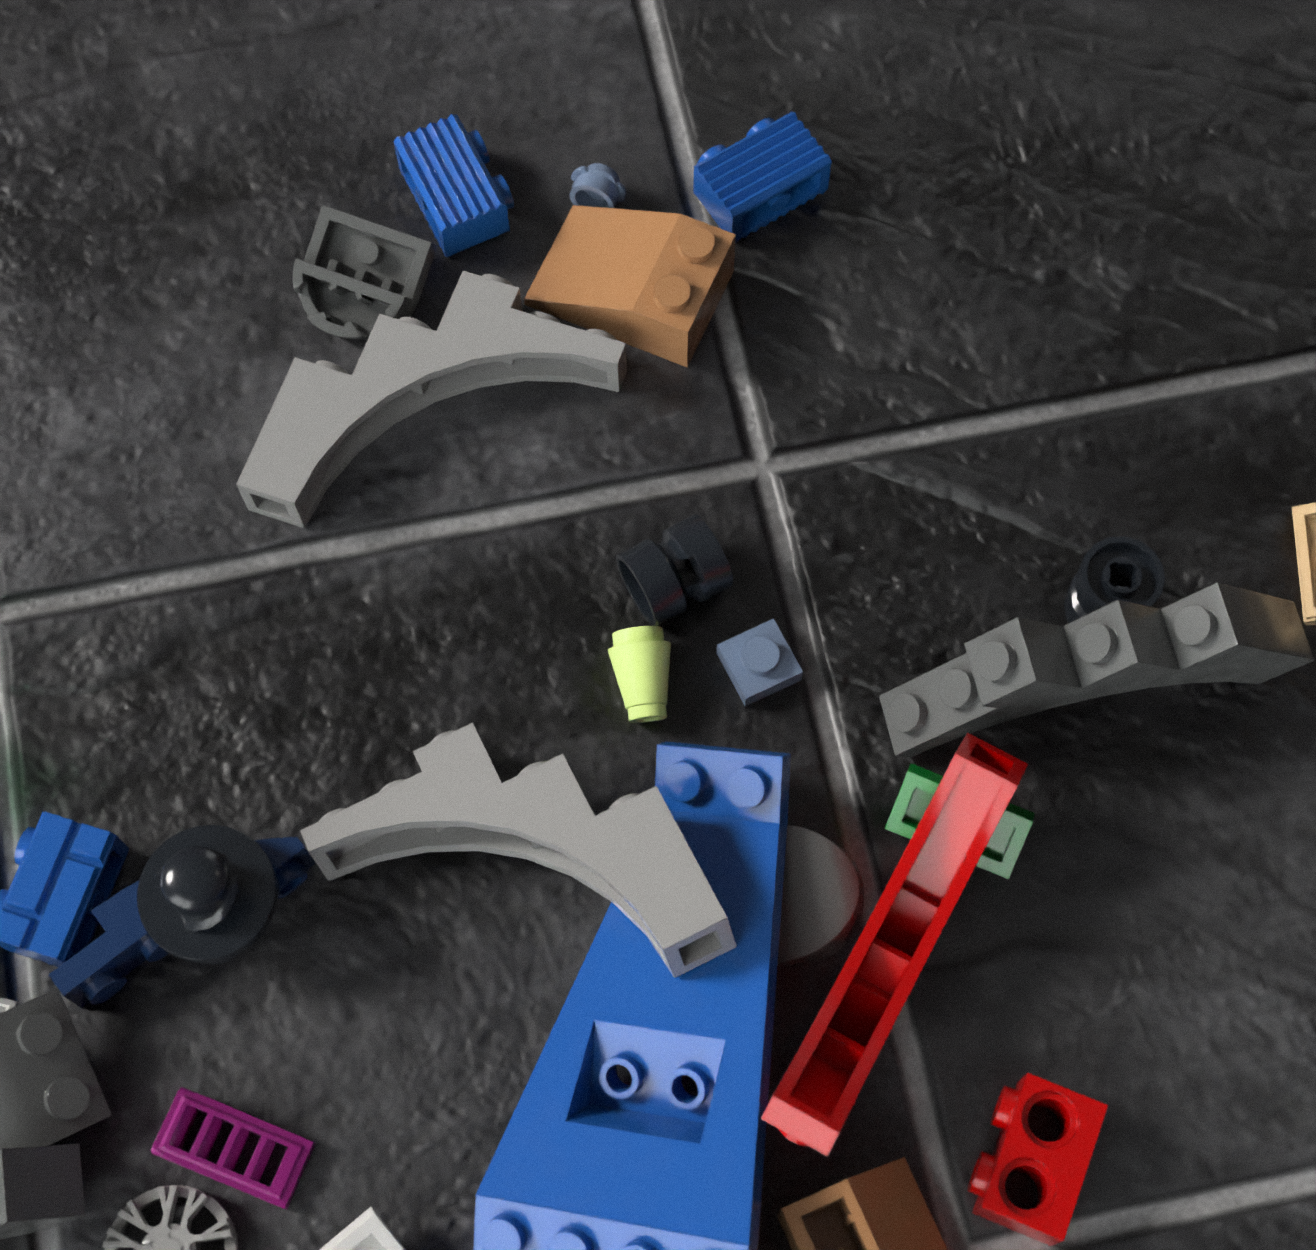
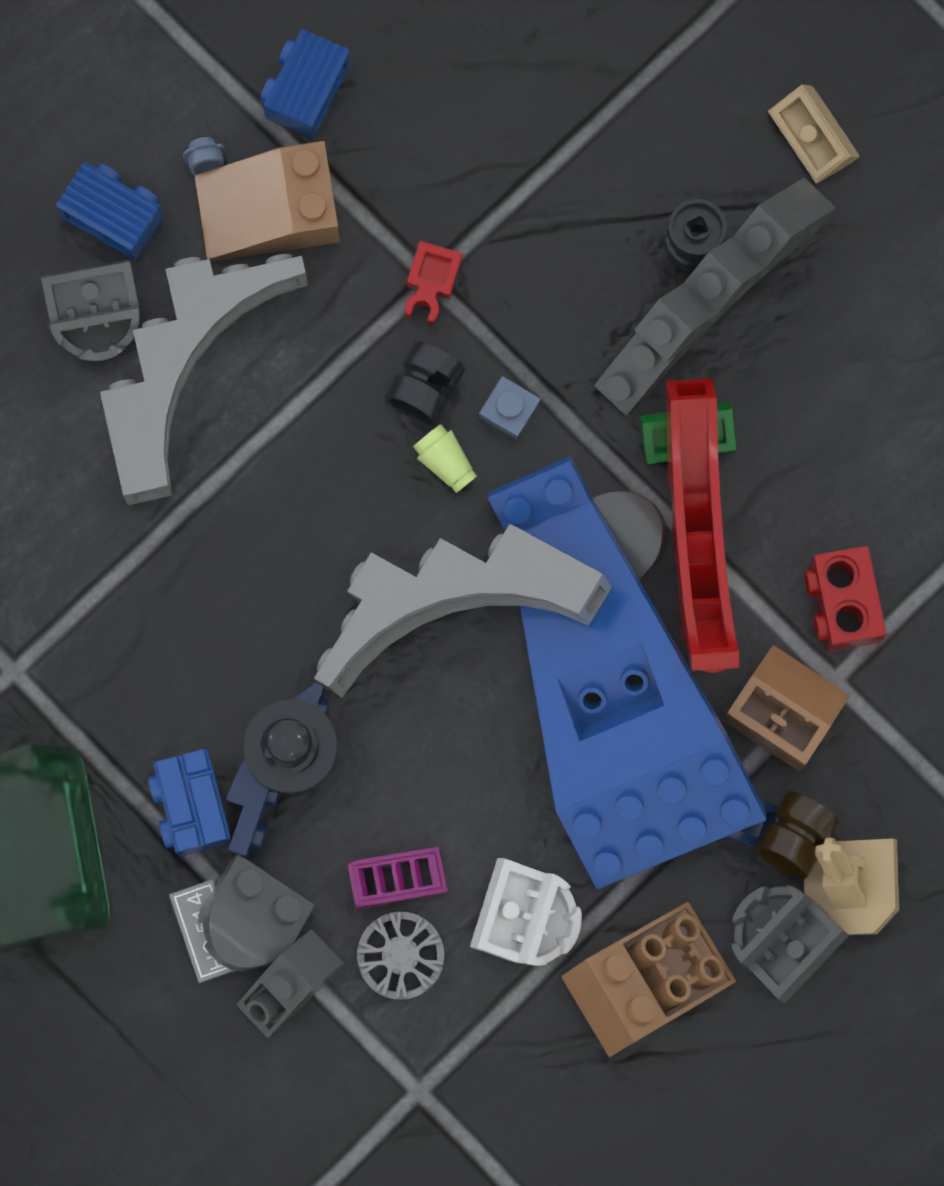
camera: 35 degrees left, 10 degrees up
none -> red plate [405,241,463,326]

